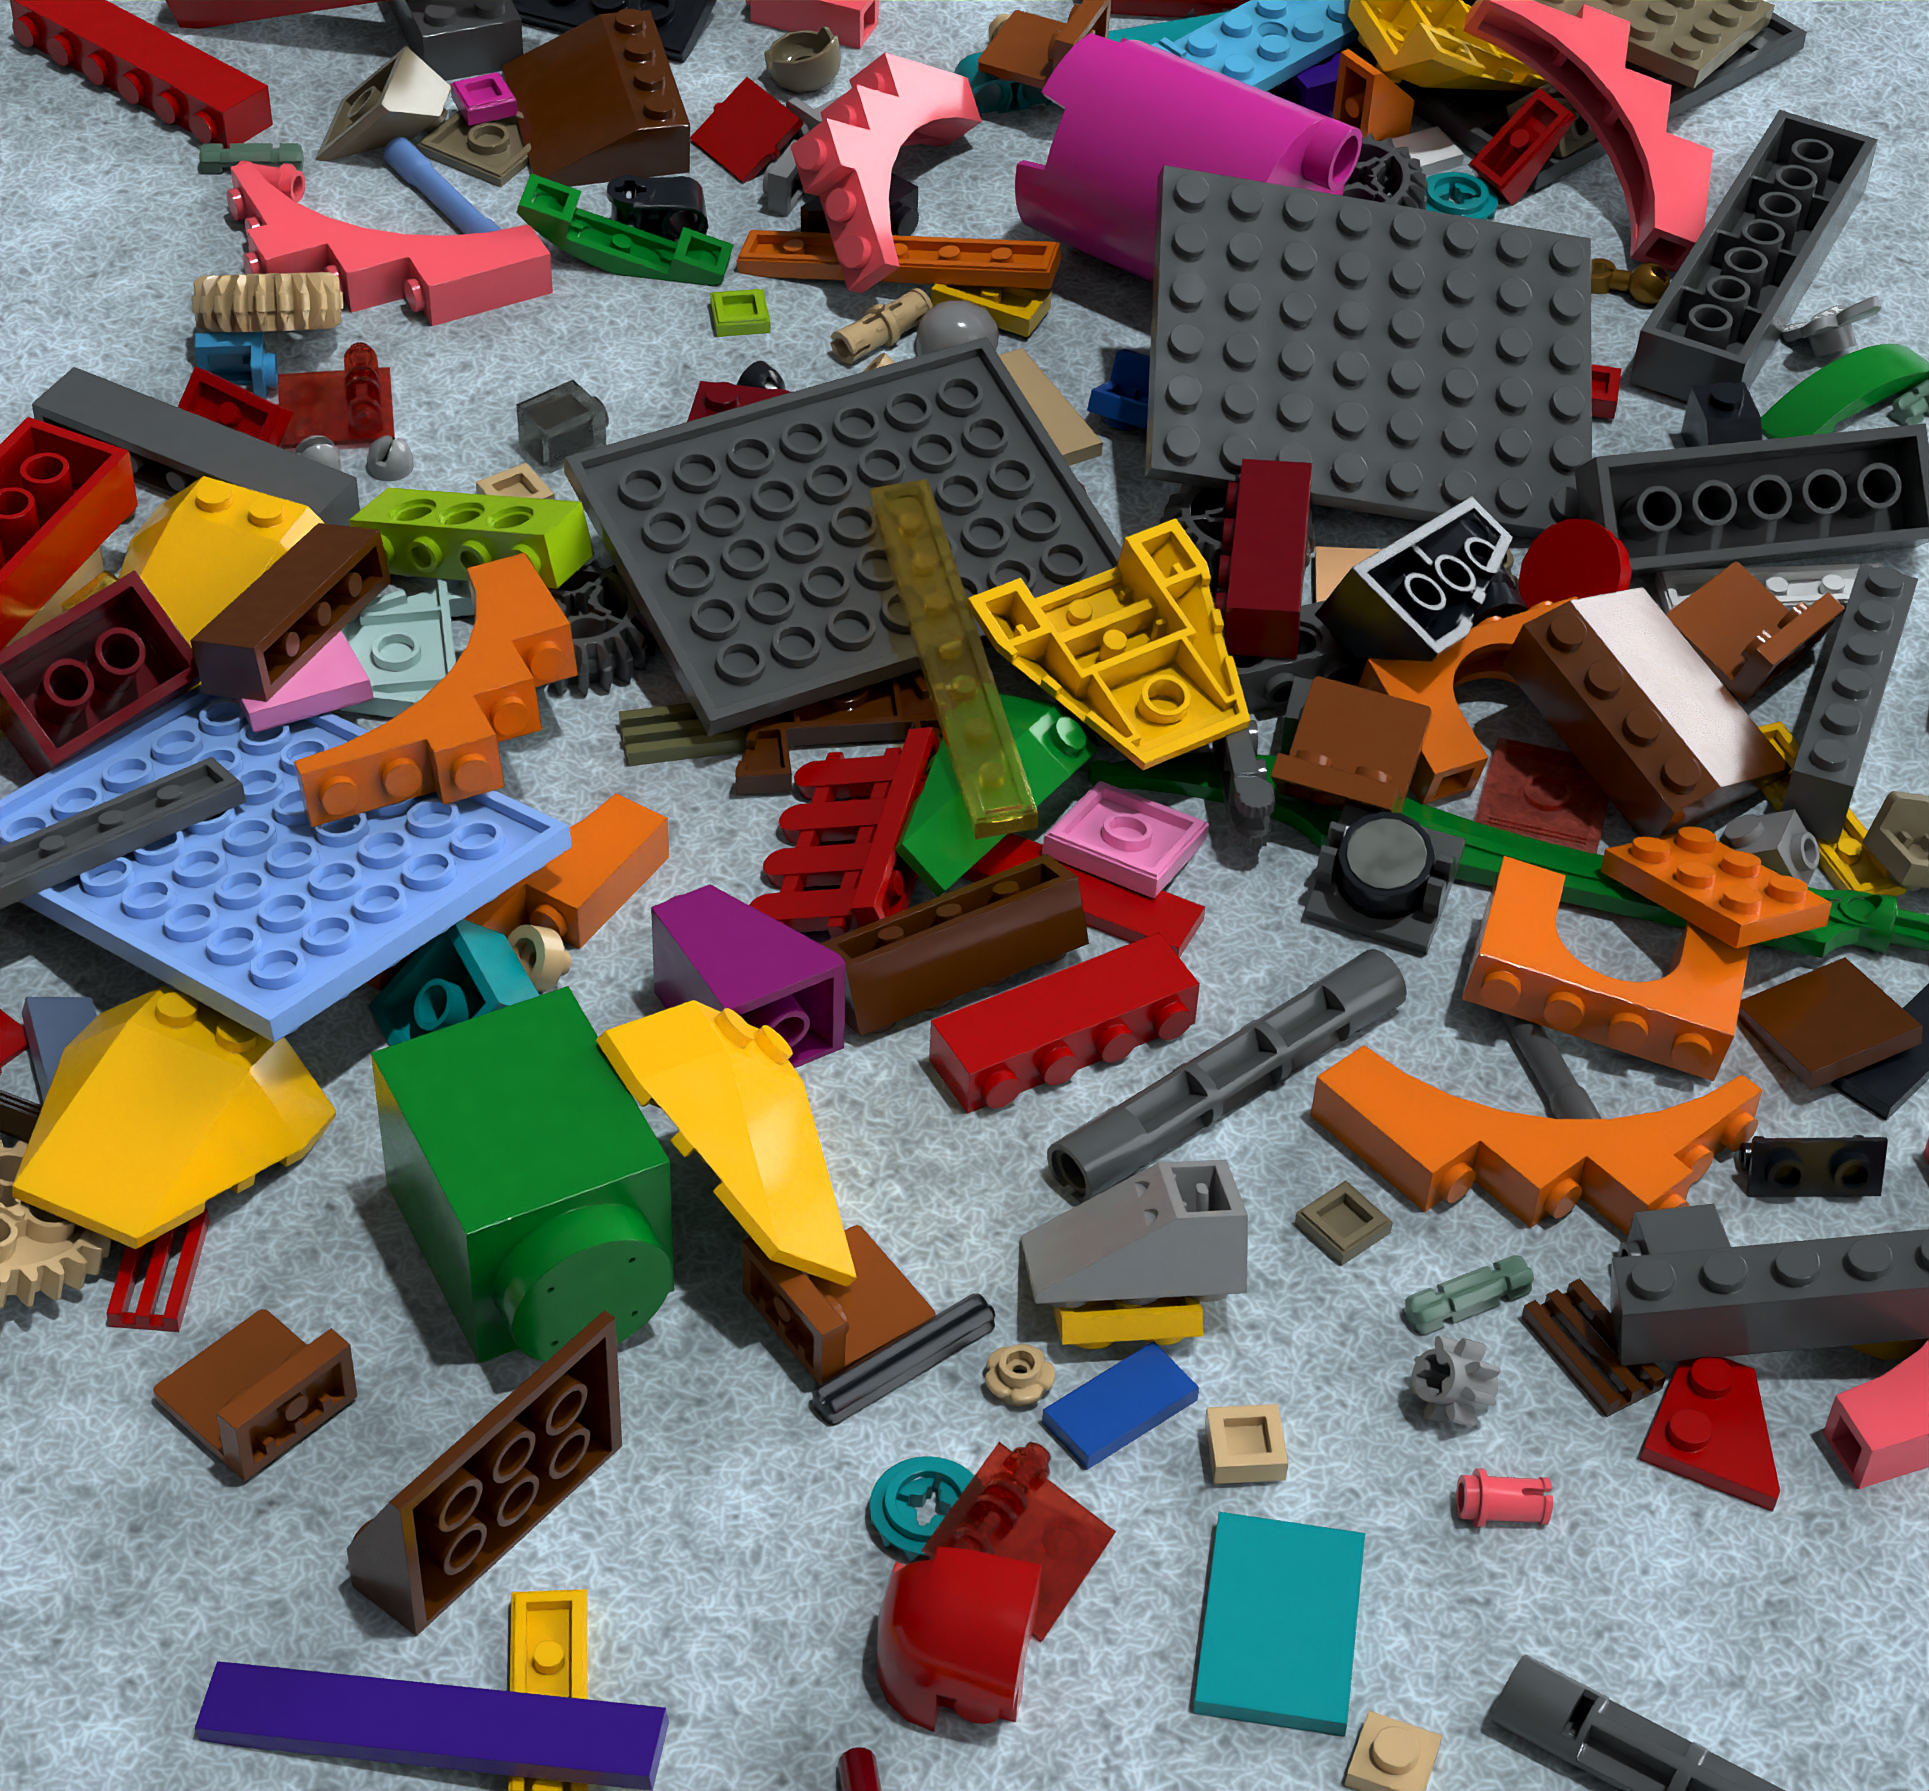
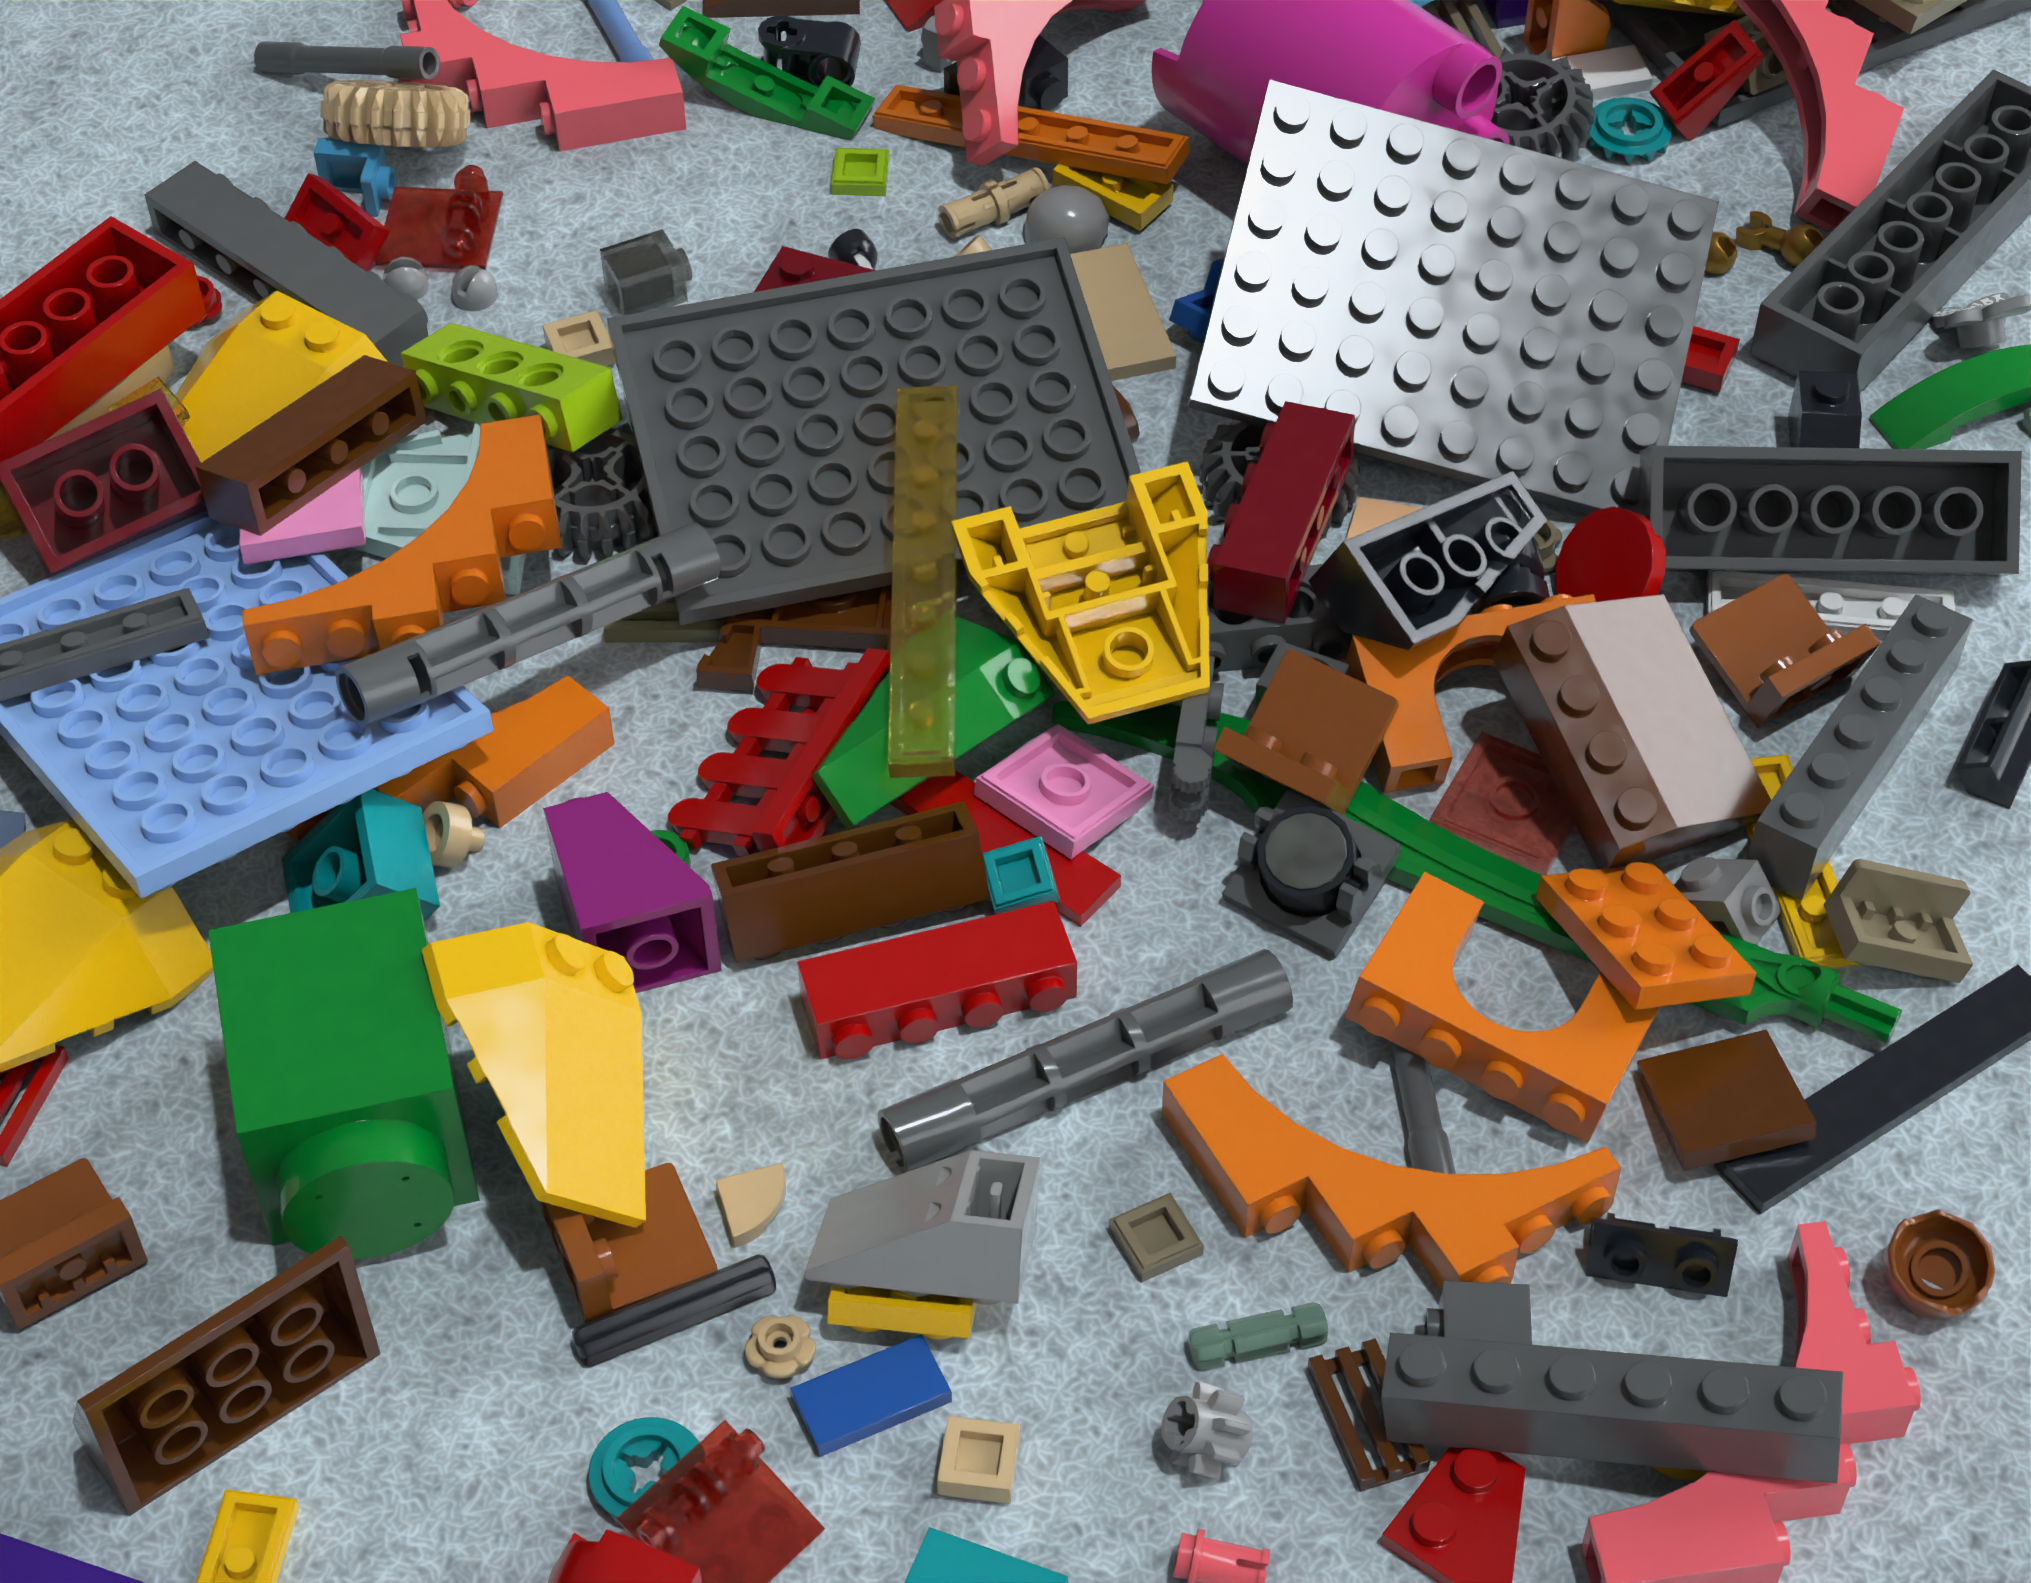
camera: 15 degrees right, 5 degrees up
none -> dark grey piece [254,41,440,80]
none -> dark grey piece [336,522,721,727]
none -> tan tile [716,1162,786,1248]
none -> teal tile [983,836,1061,914]

